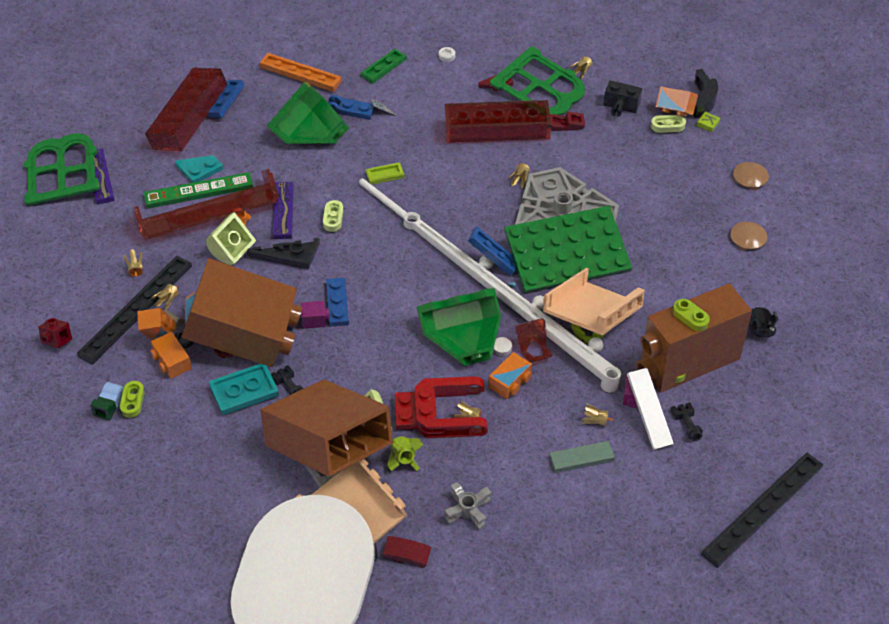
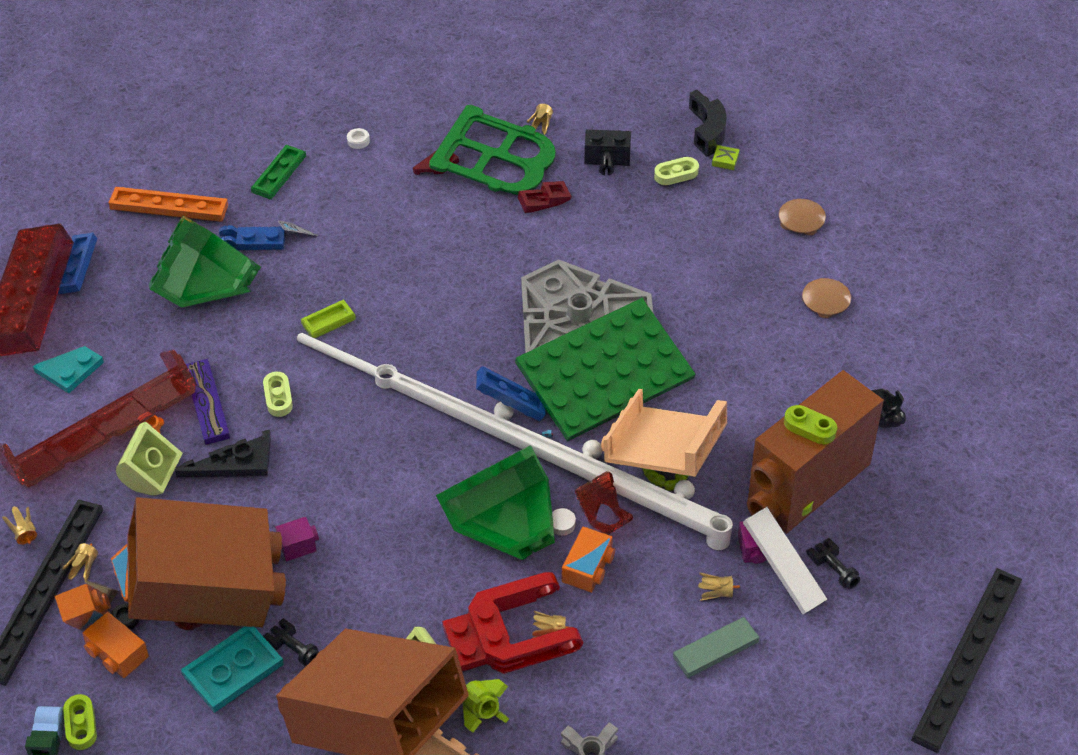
camera: 15 degrees left, 0 degrees up
green tile [144,172,254,209] -> none
blue plate [326,278,349,327] -> none
clear red brick [444,100,551,143] -> none
pearl gold piece [509,163,530,188] -> none
orange brick [655,86,698,117] -> none

